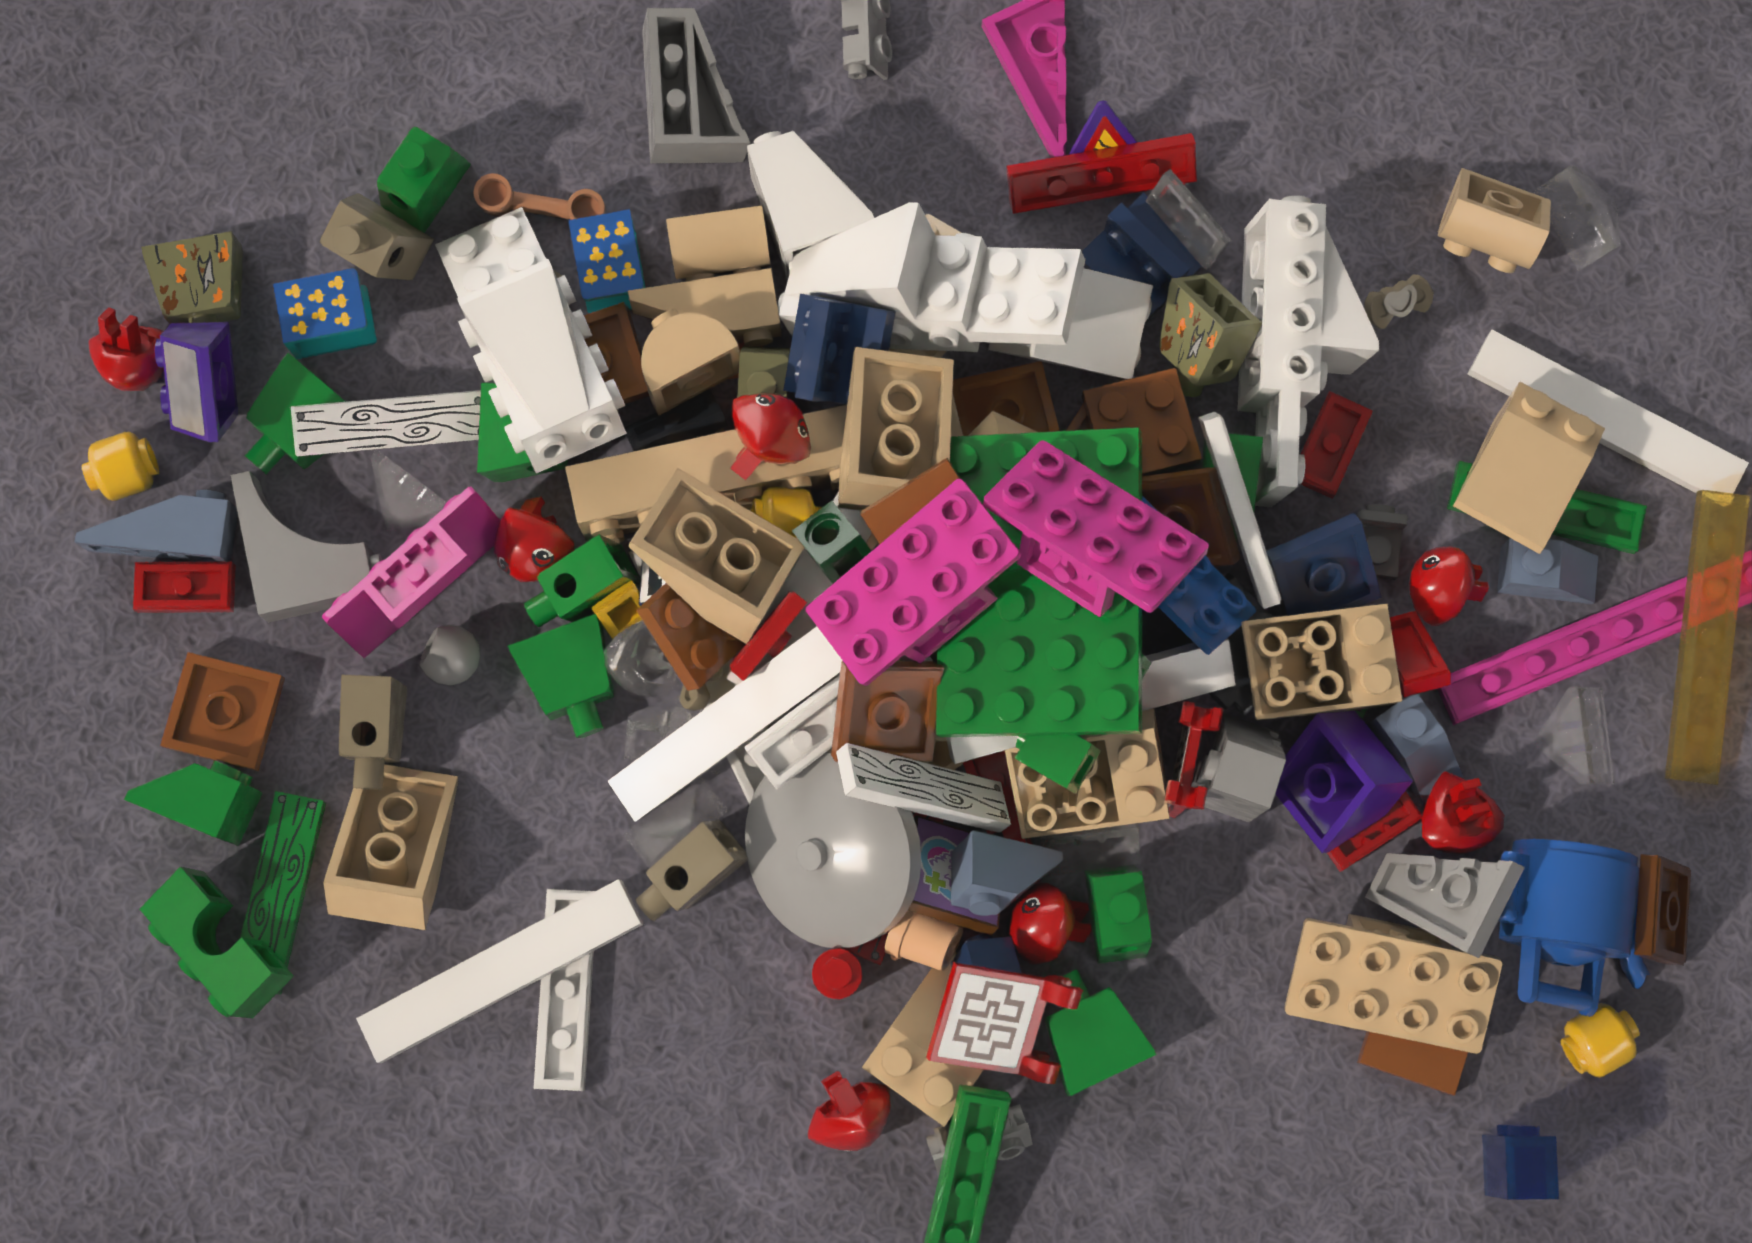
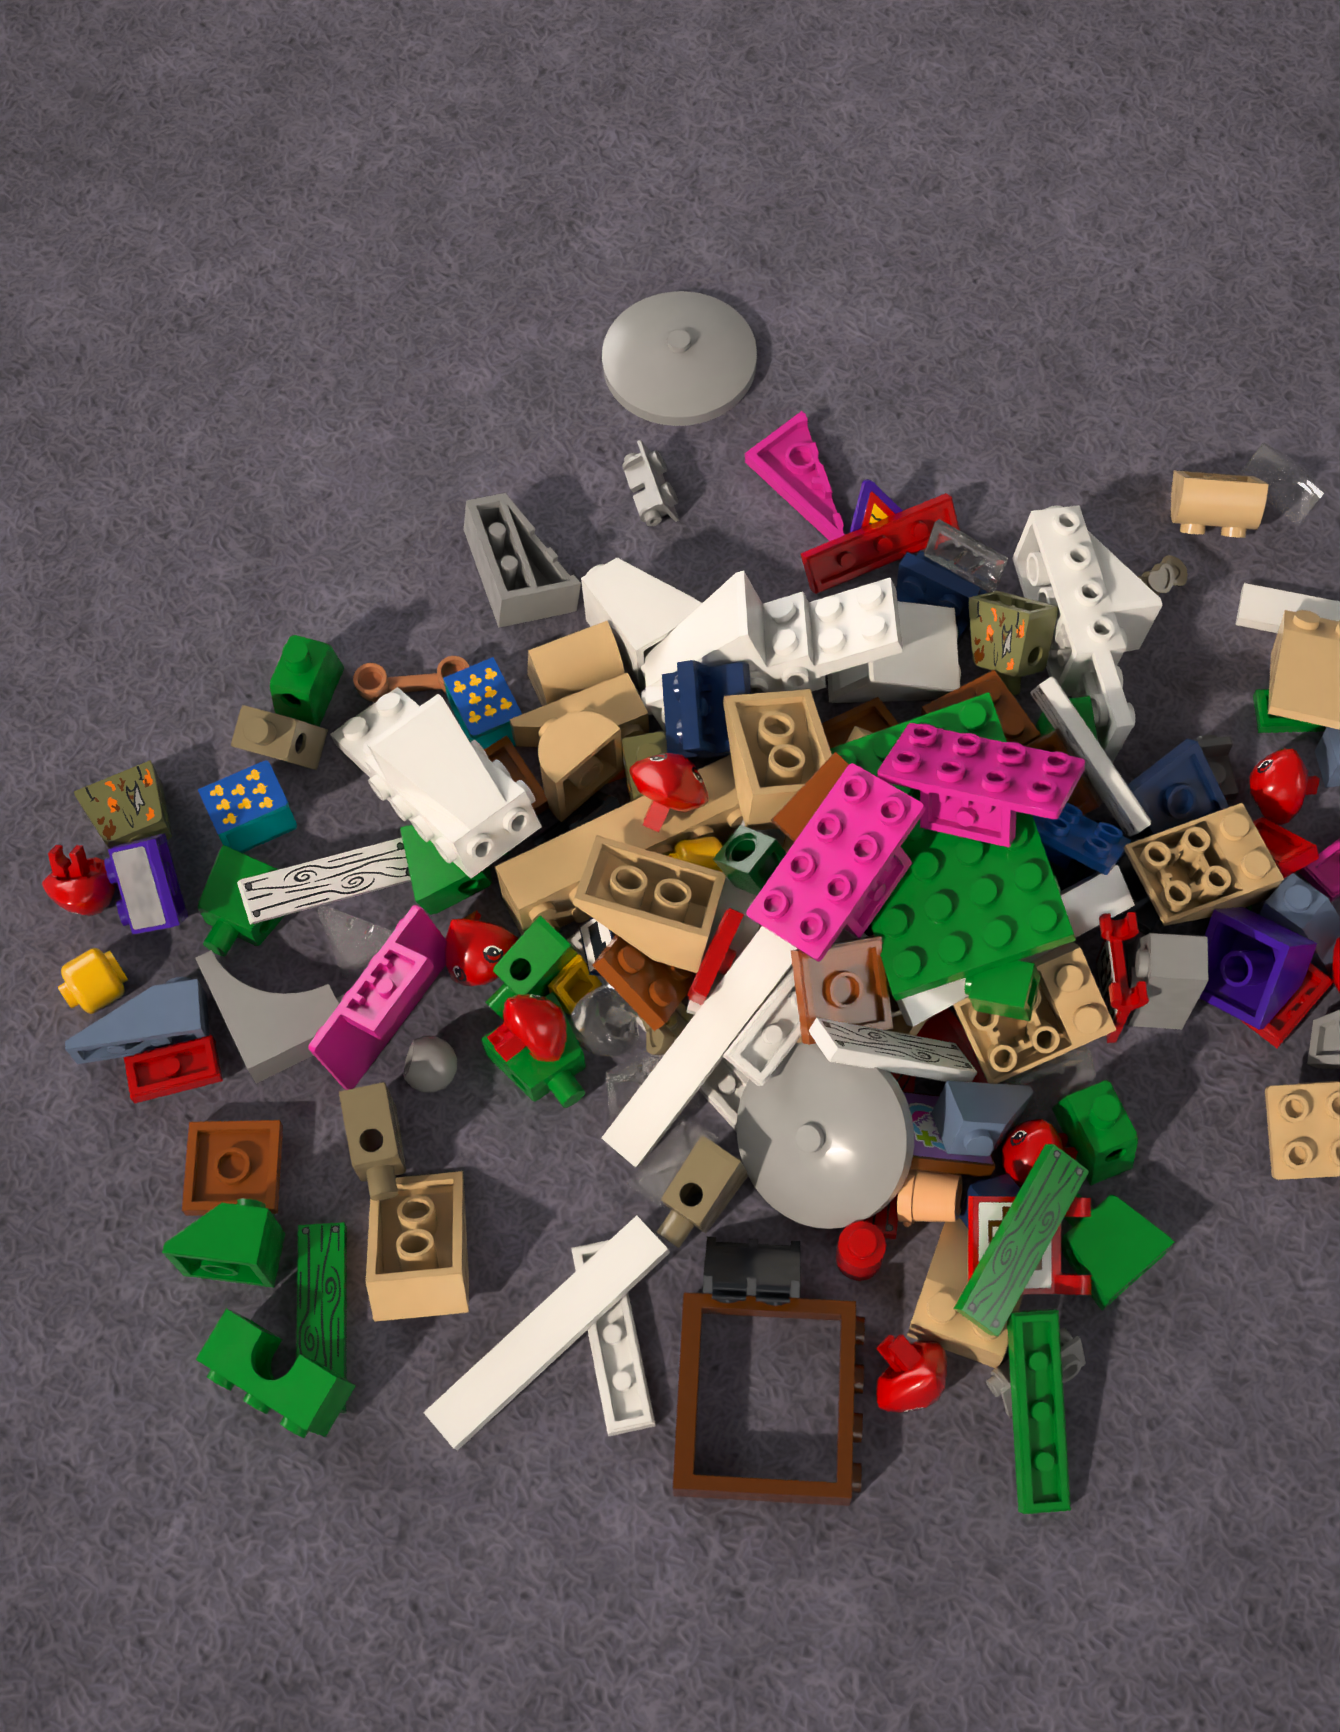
camera: 10 degrees left, 15 degrees down
red plate [1300,391,1373,499] -> none
none -> red piece [487,994,566,1062]
none -> reddish brown window [673,1293,865,1506]
none -> black plate [703,1236,800,1306]
none -> green tile [953,1144,1089,1337]

